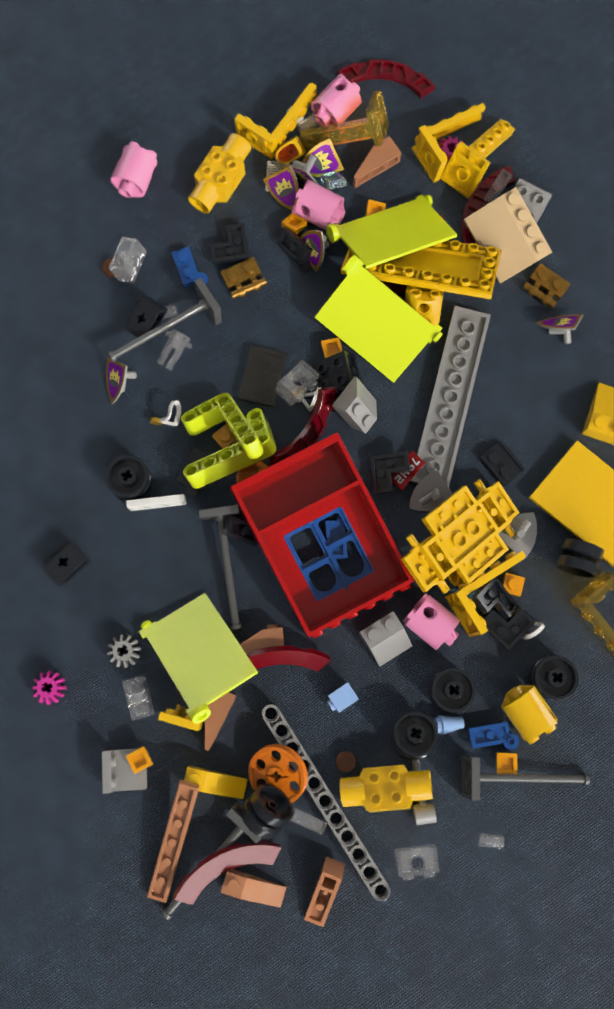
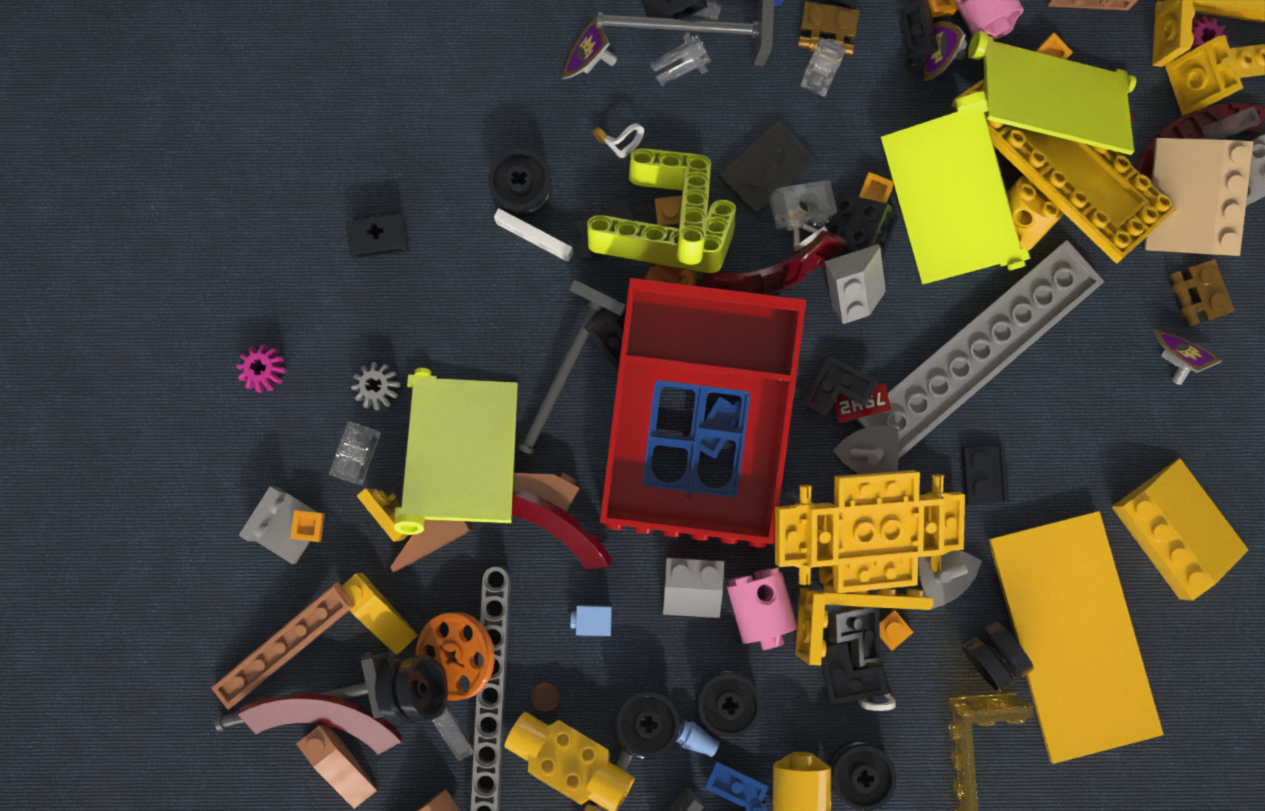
camera: 35 degrees right, 5 degrees up
none -> clear brick [800,38,847,97]

